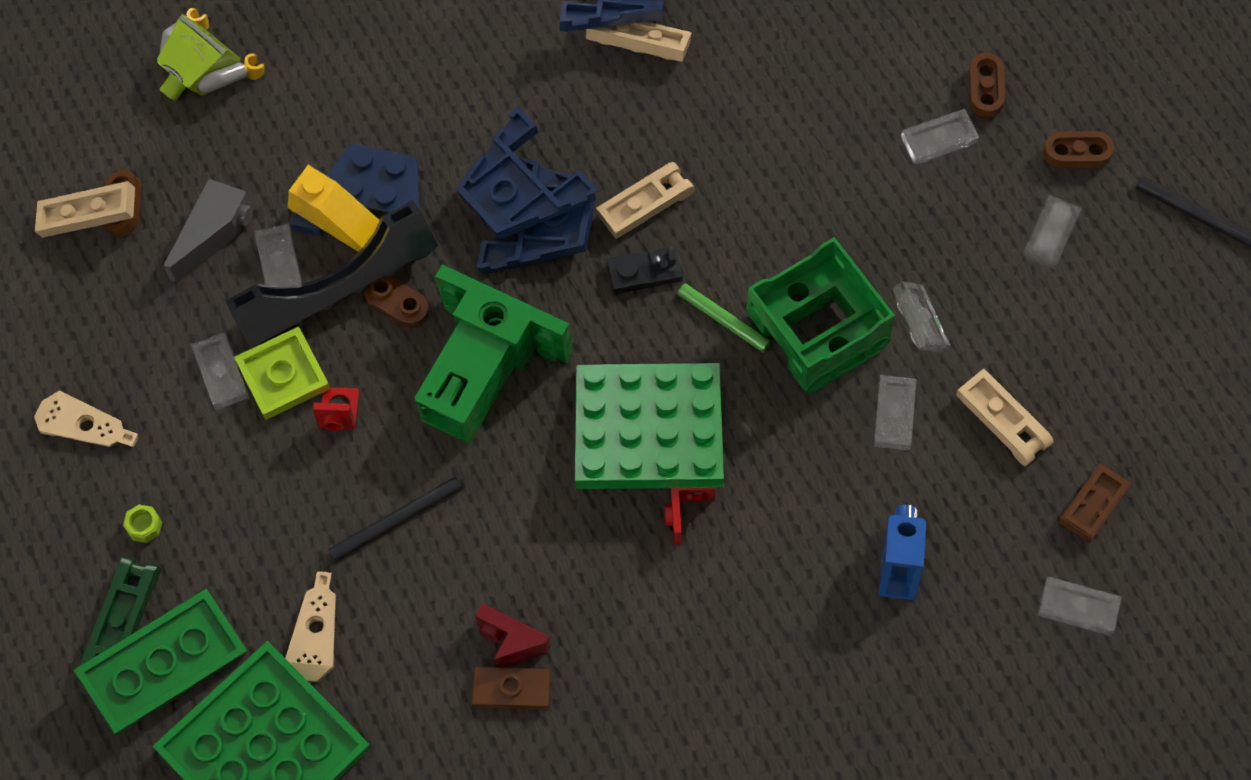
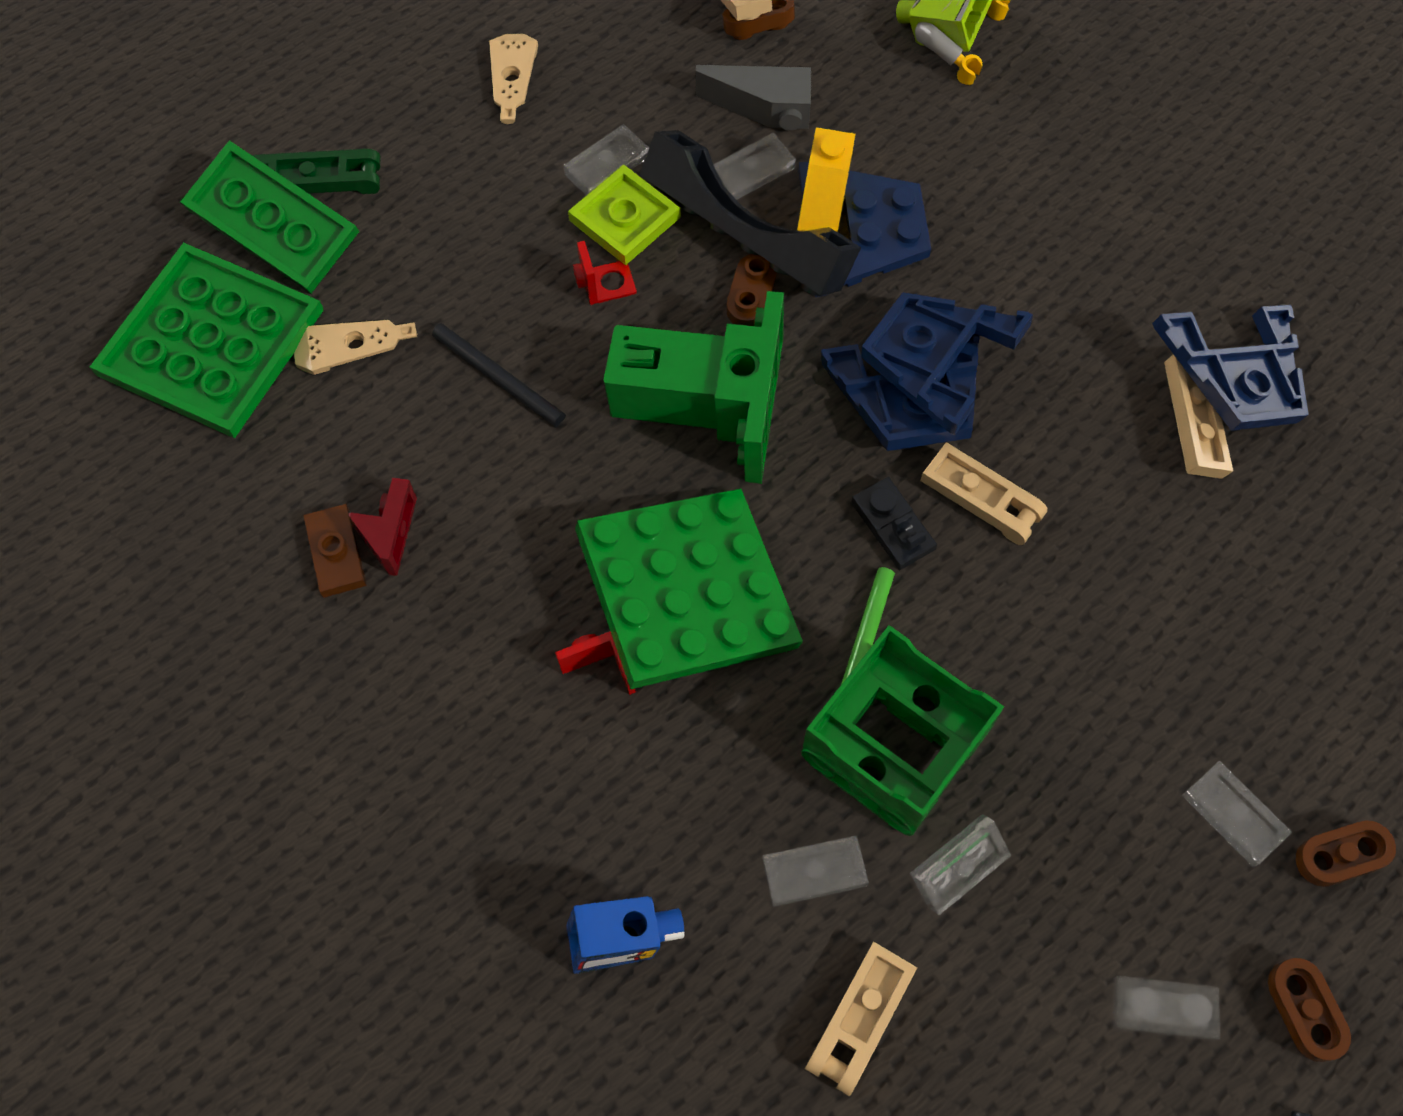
camera: 70 degrees right, 0 degrees up
lime tile [123,504,162,543] -> none

